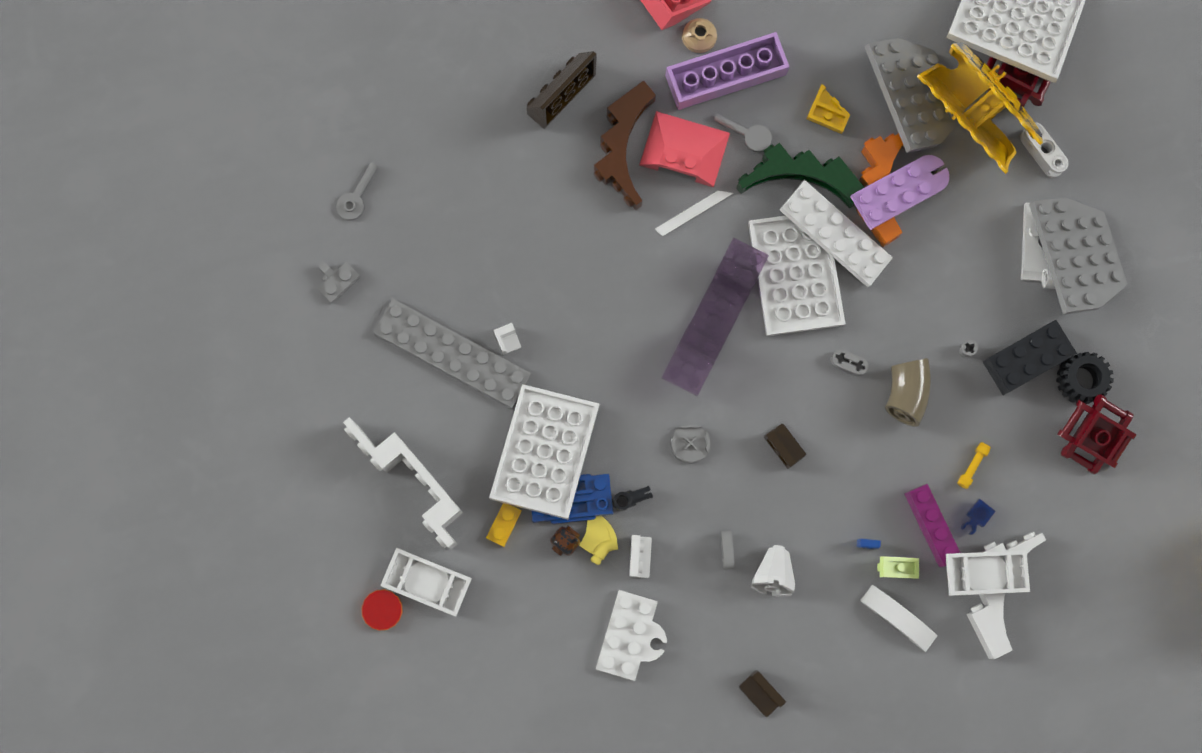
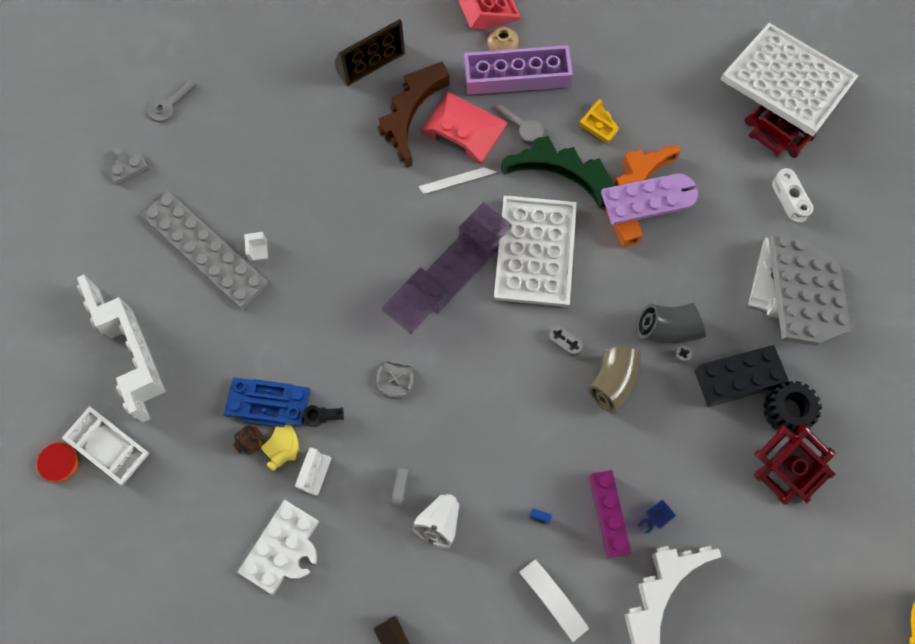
camera: 20 degrees right, 10 degrees down
yellow plate [486,503,522,547] -> none
white plate [489,384,600,520] -> none
dark brown panel [764,424,806,469] -> none
white plate [780,180,893,287] -> none
light grey plate [865,38,959,153] -> none
yellowish green hinge [877,556,919,579] -> none
yellow animal [917,42,1043,174] -> none
white slope [946,550,1030,596] -> none
yellow bar [957,442,991,489] -> none
none -> dark grey brick [637,303,706,343]

